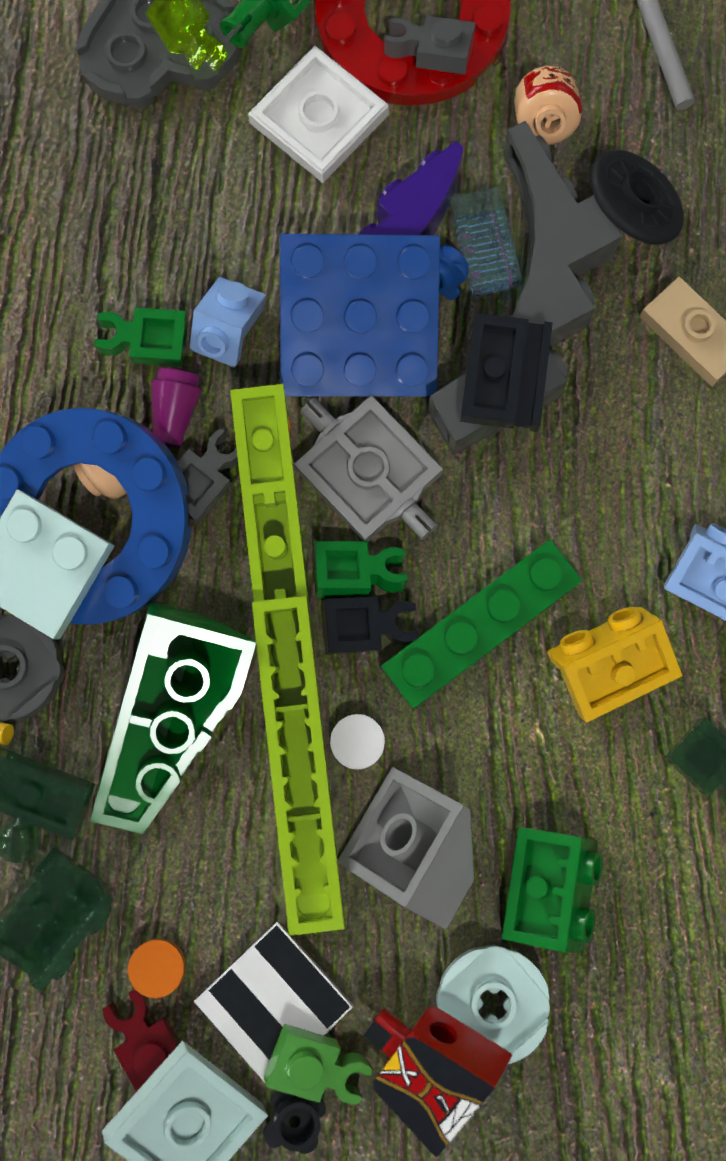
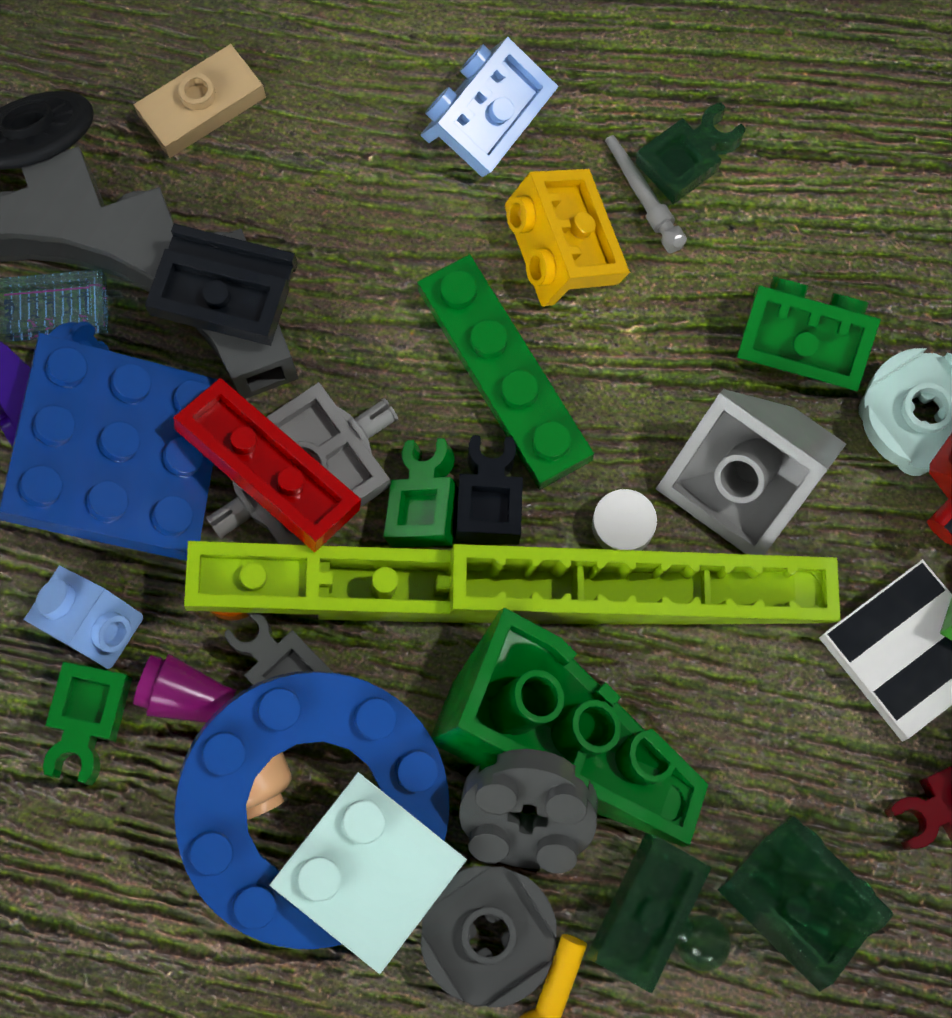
camera: 85 degrees left, 5 degrees down
orange tile [128,938,187,998] -> none
none -> red plate [173,378,361,552]
none -> dark grey plate [459,749,598,873]
none -> light grey piece [605,135,687,254]

